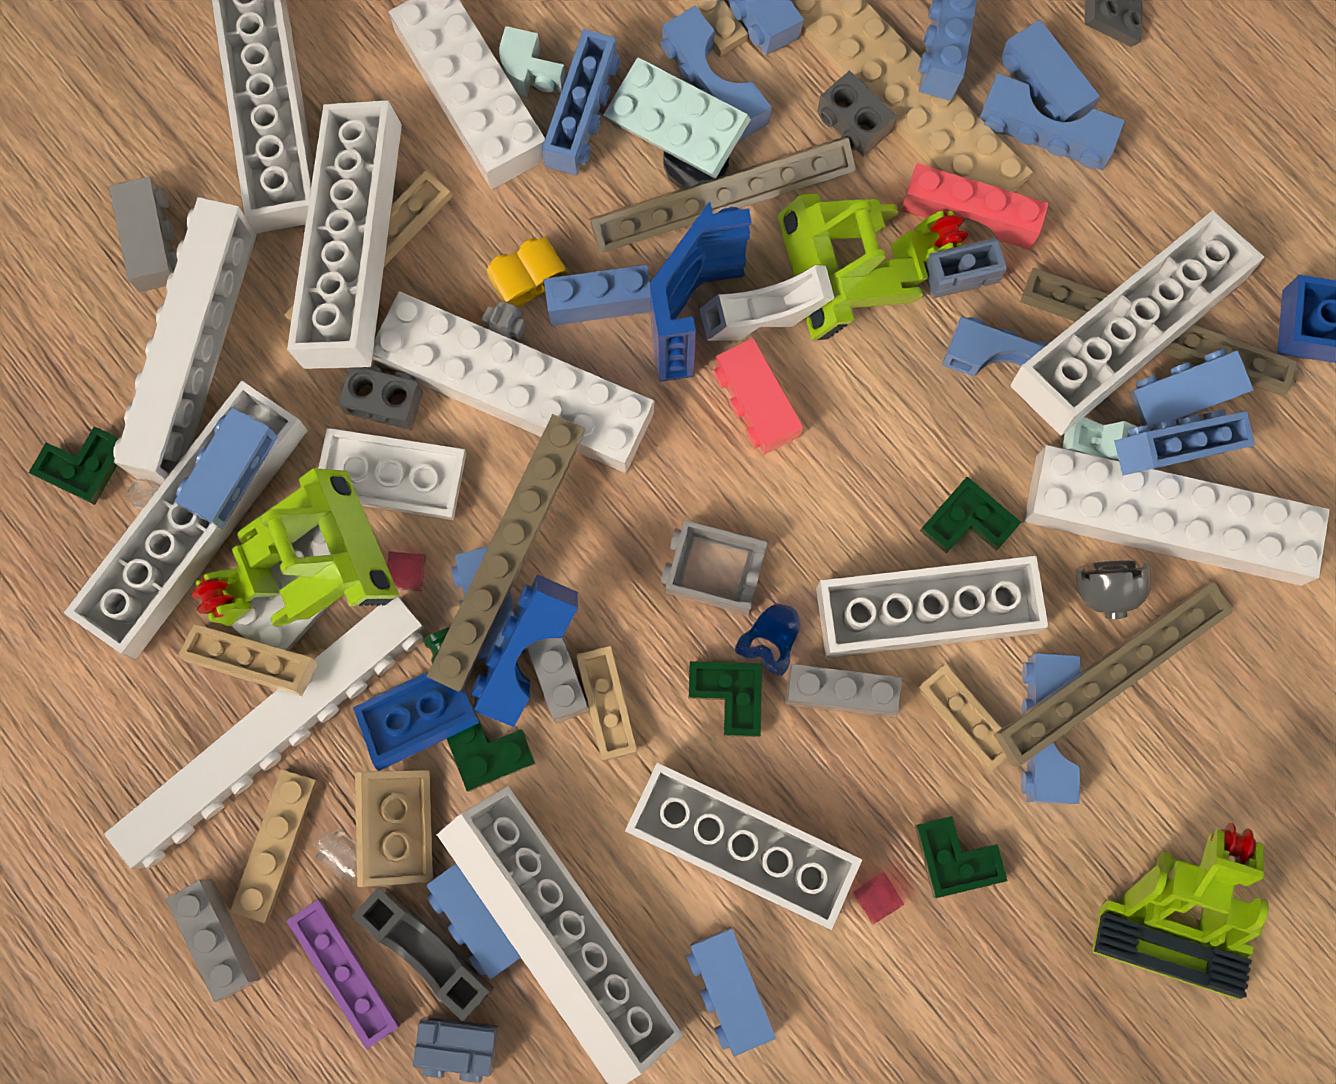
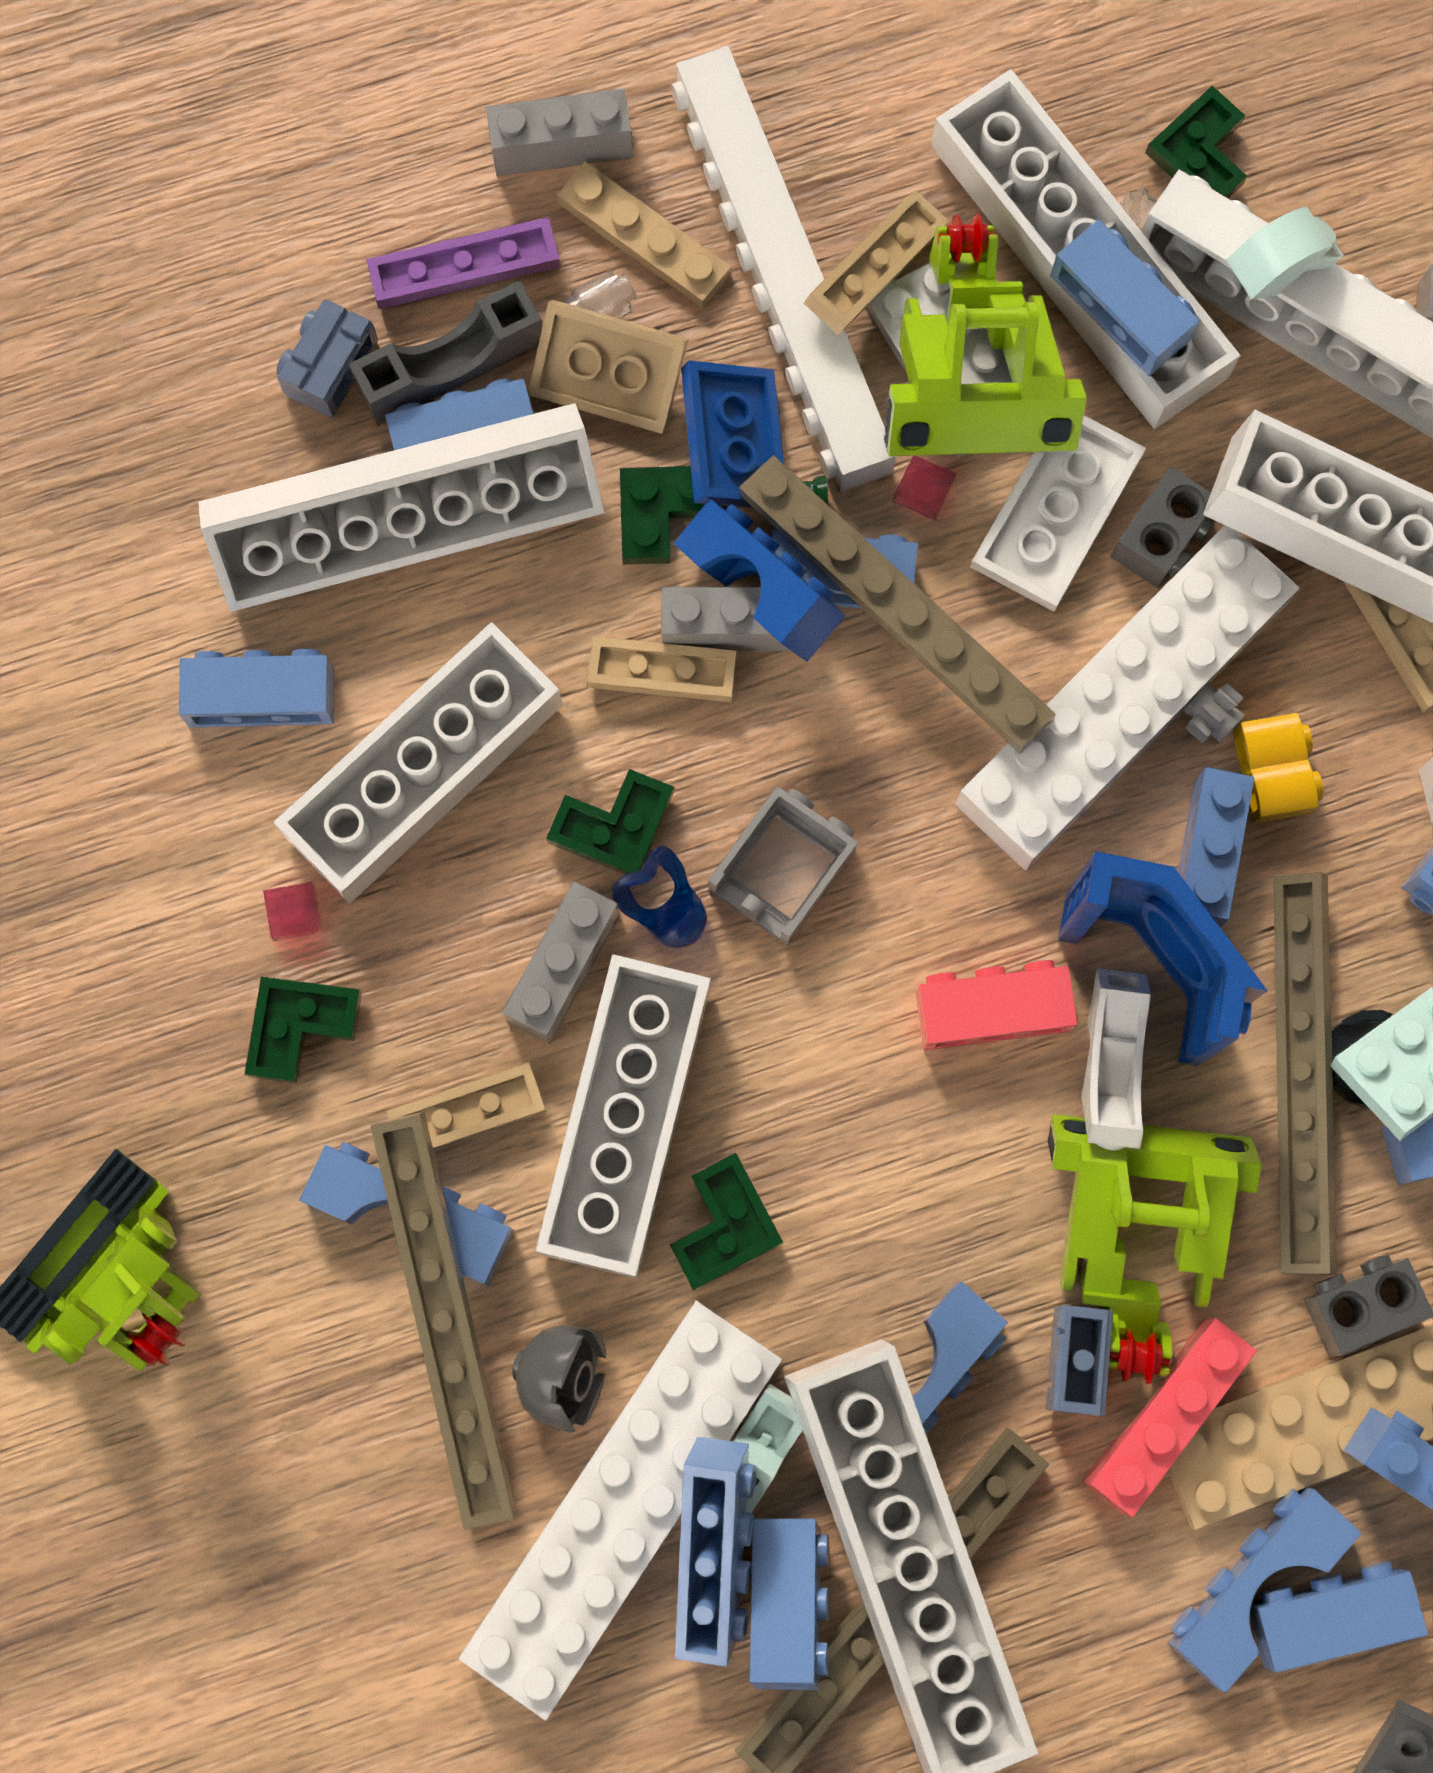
camera: 110 degrees right, 0 degrees up
none -> light aqua brick [1226,207,1344,299]

